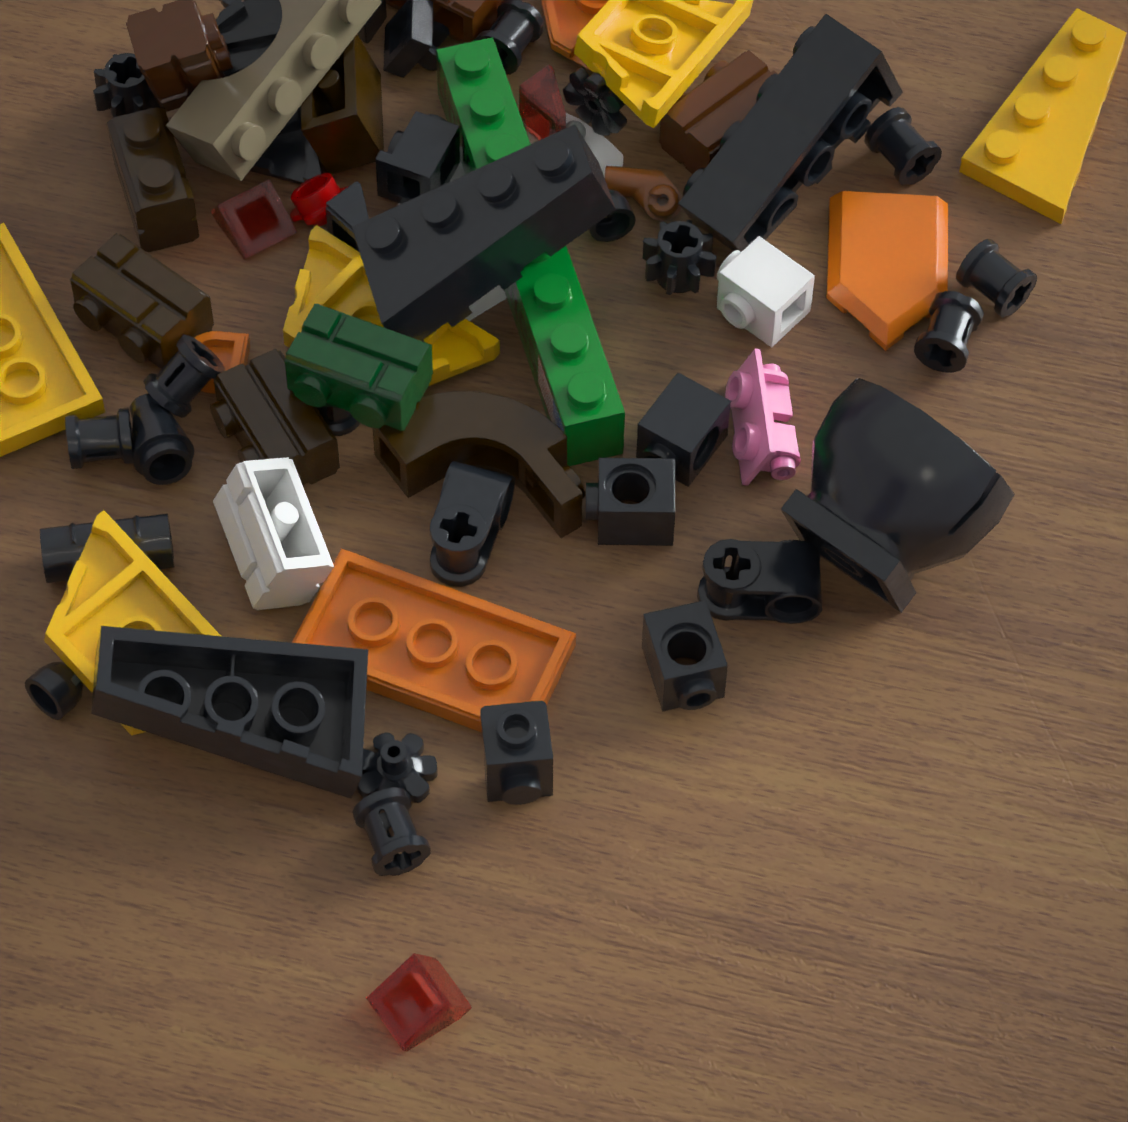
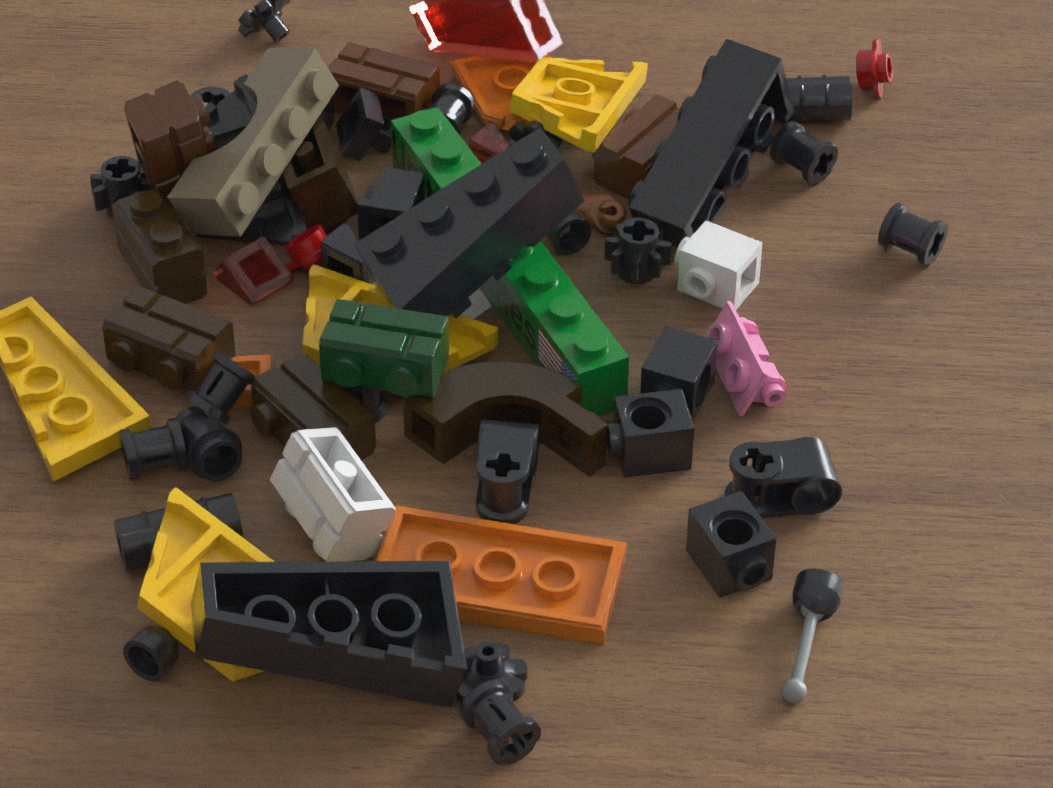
camera: 10 degrees left, 15 degrees down
black bracket [480,701,553,805] -> none
black plate [781,378,1015,613] -> none
orange tile [826,191,948,351] -> none
black bush [914,291,984,373] -> none
yellow wing [959,8,1127,224] -> none
none -> black axle [775,74,852,125]
none -> hinge [782,568,844,704]
none -> red plate [856,39,893,98]

